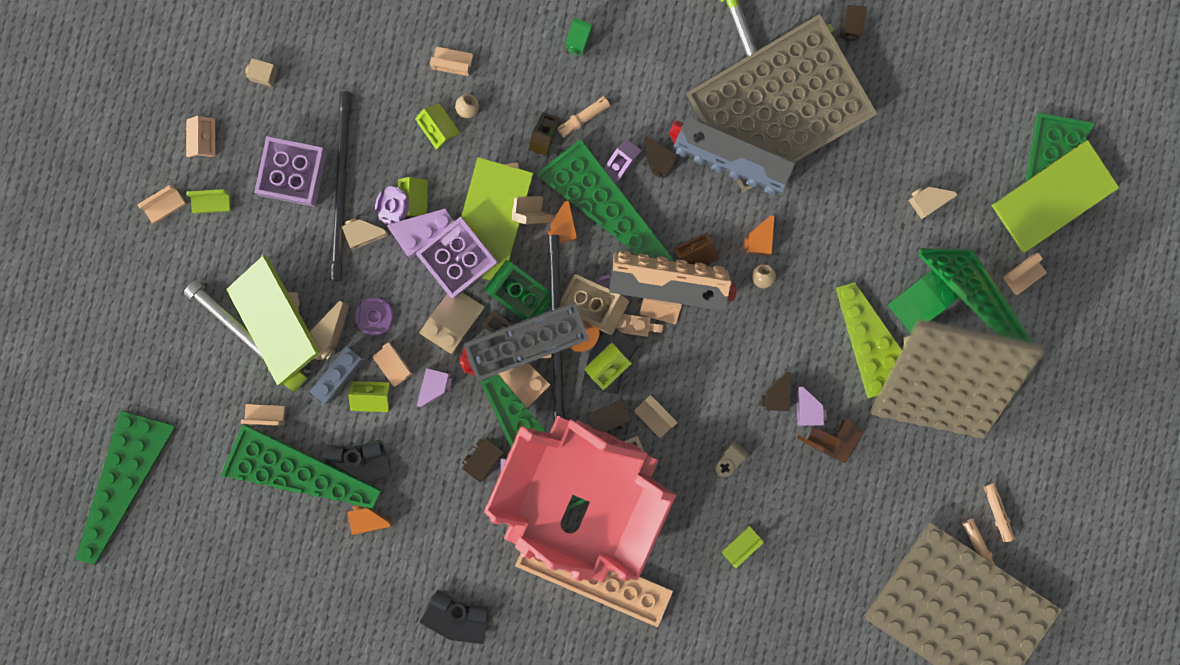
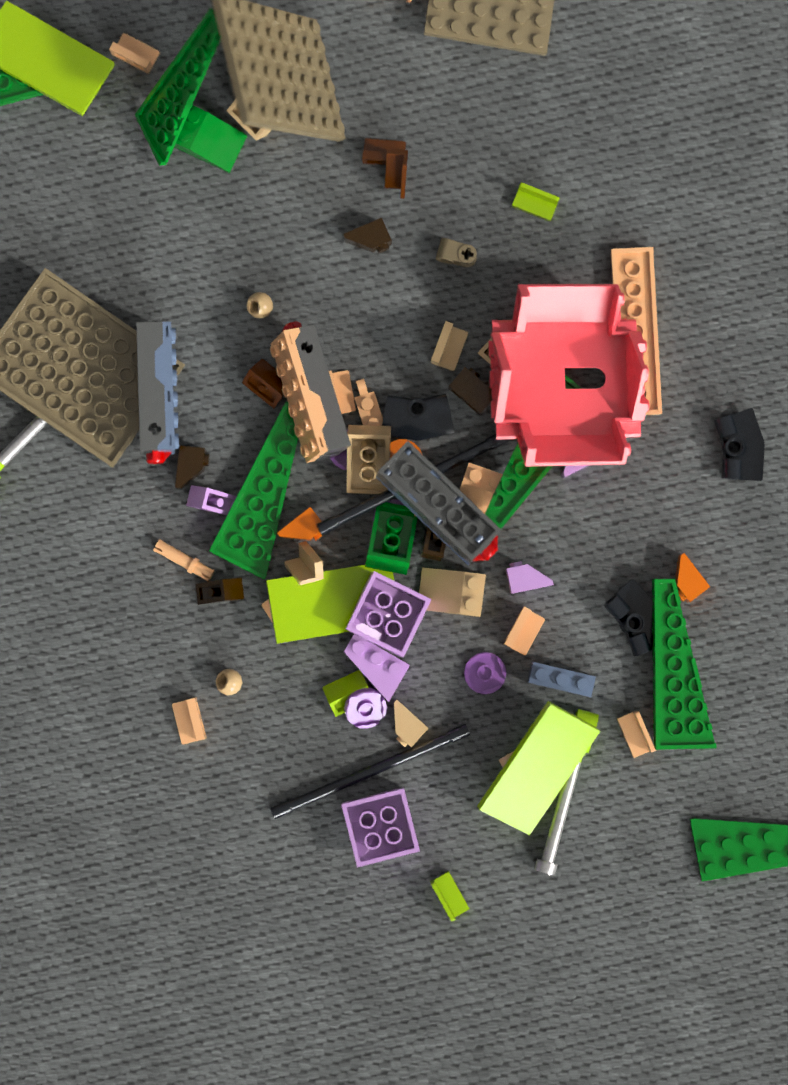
camera: 120 degrees left, 0 degrees up
light nougat panel [138,185,186,224] -> none
light nougat panel [186,116,215,157] -> none
tan brick [245,58,277,87] -> none
tan slope [310,301,349,361] -> none
lime panel [348,381,390,412] -> none
lime panel [415,103,460,150] -> none
dark brown brick [462,437,505,483] -> none
green slope [566,17,592,56] -> none
lime panel [584,343,632,390] -> none
orange slope [744,215,774,256] -> none
lavender slope [796,387,827,426] -> none
lime wing [836,283,902,398] -> none
tan slope [909,187,957,219] -> none

